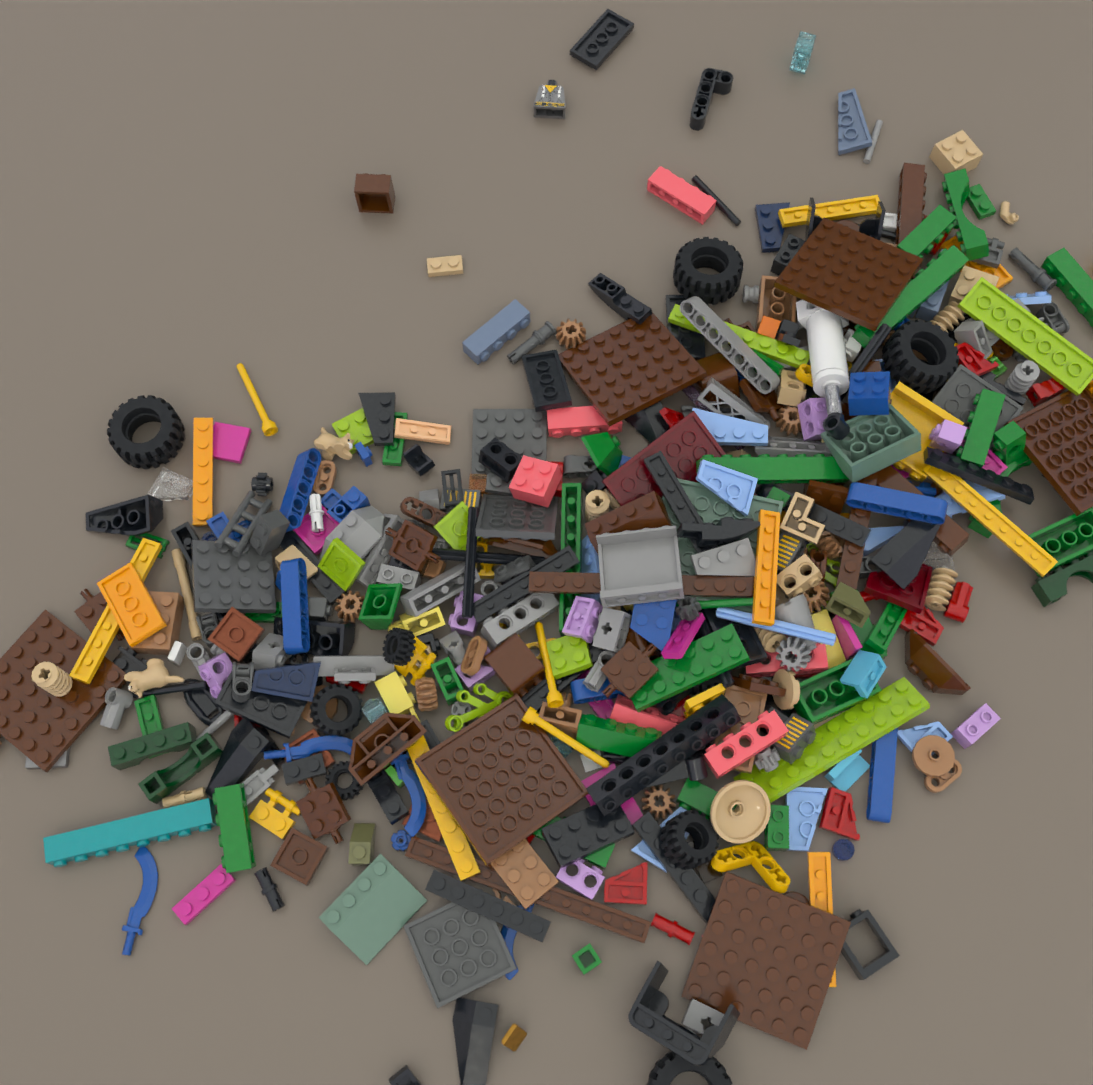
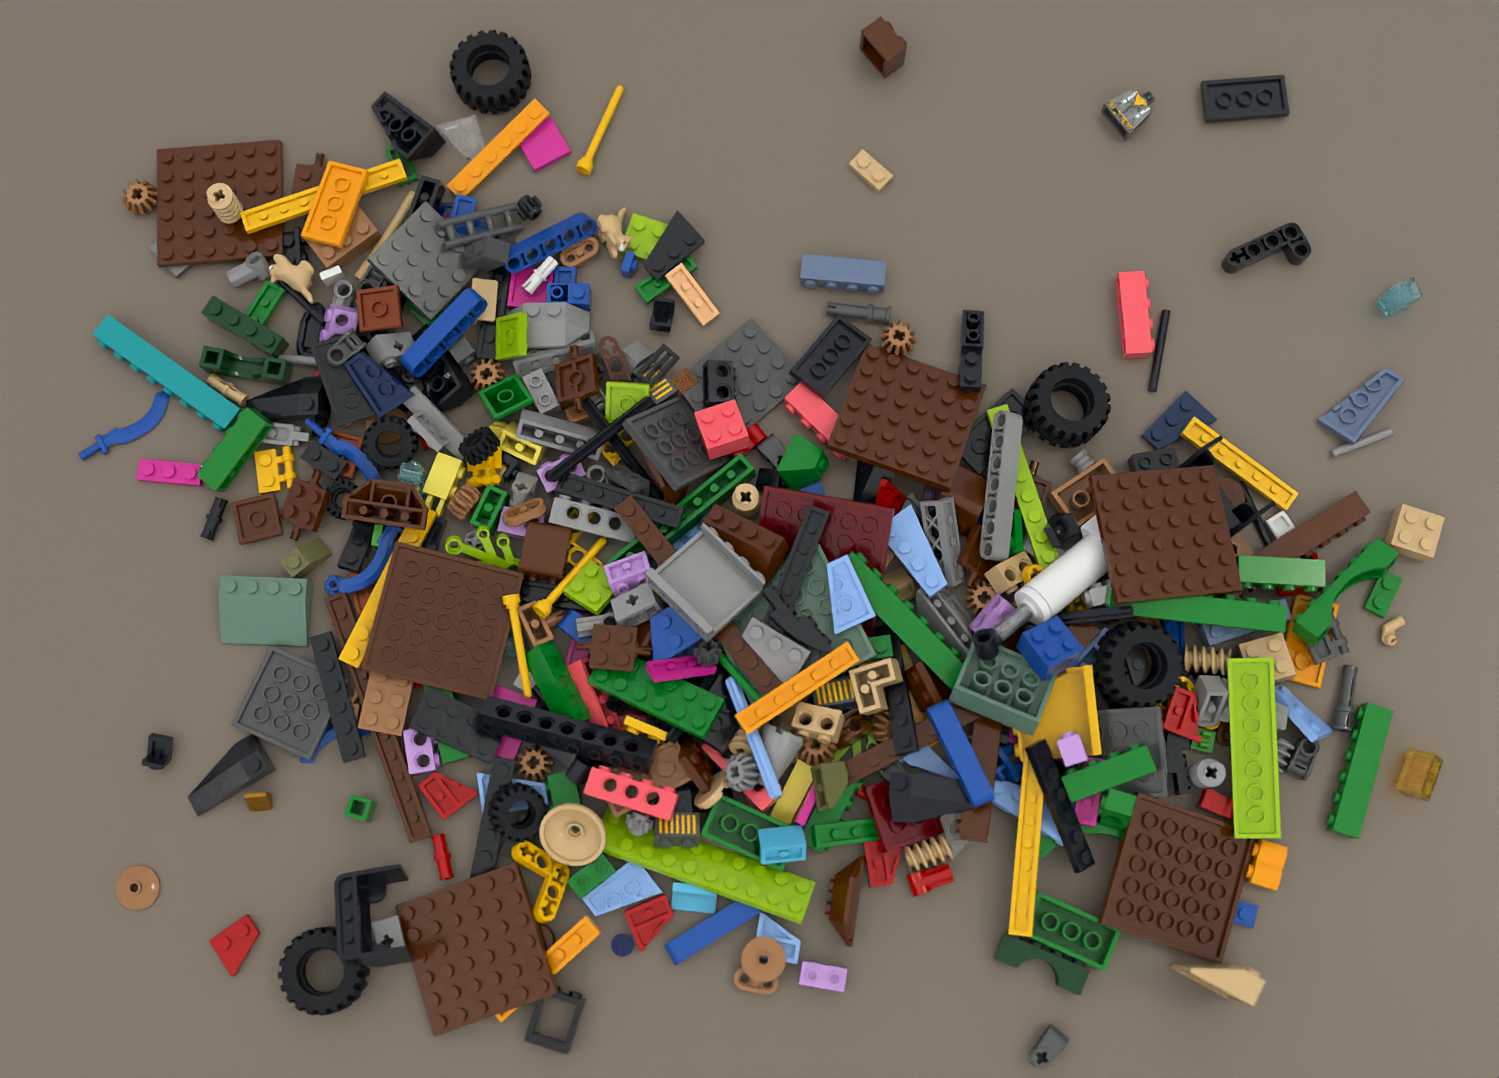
camera: 50 degrees right, 10 degrees up
orange tile [757,315,781,339] -> none

